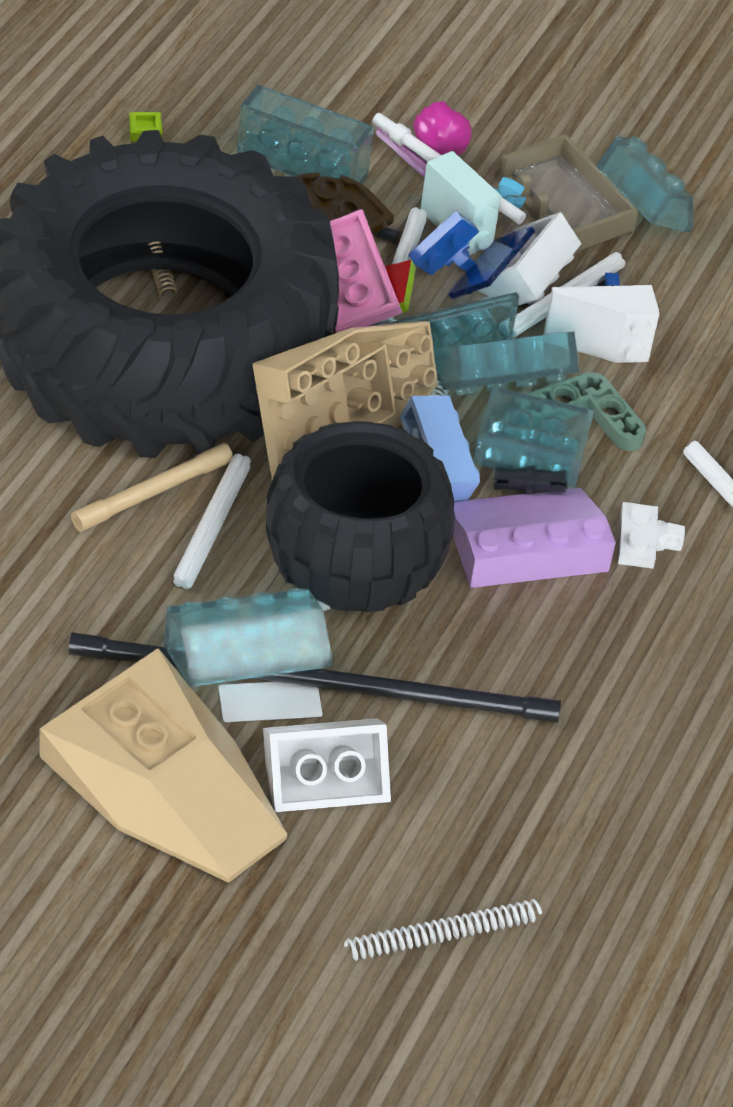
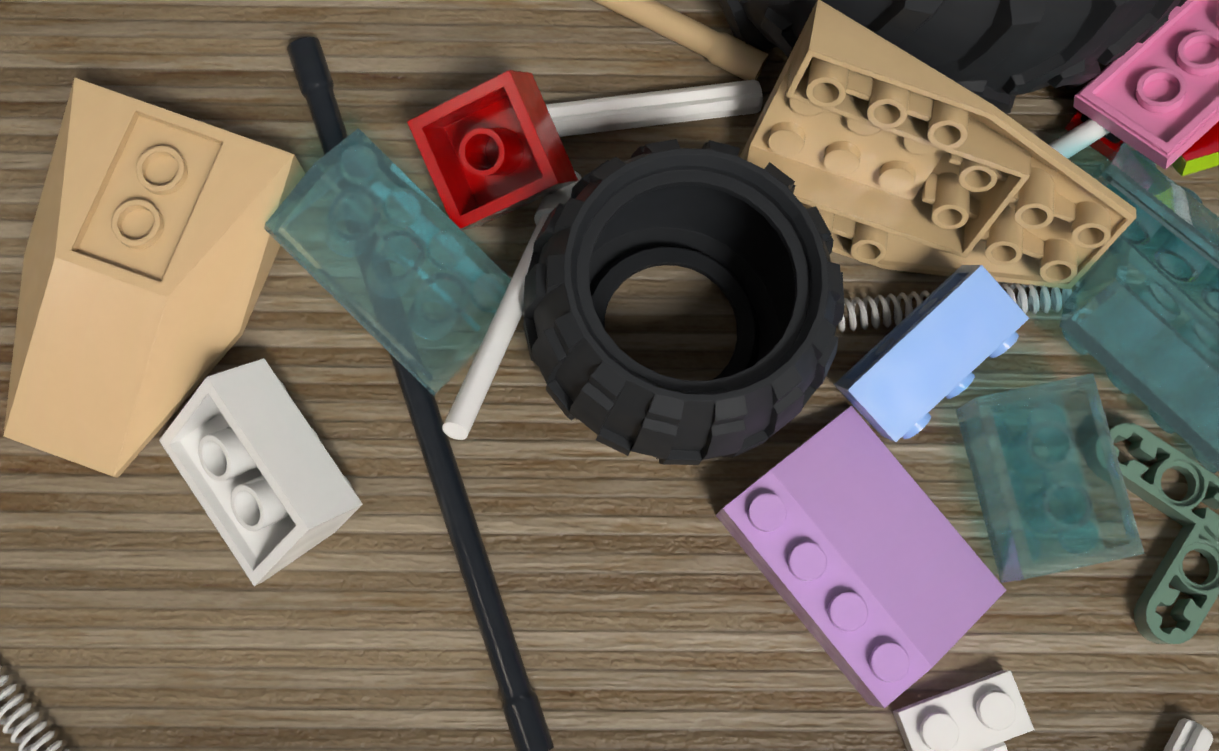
camera: 65 degrees right, 30 degrees up
white sticker [218,682,323,722] -> none
black pin [494,466,567,494] -> none
none -> red brick [407,70,579,232]
none -> white bar [442,171,581,440]

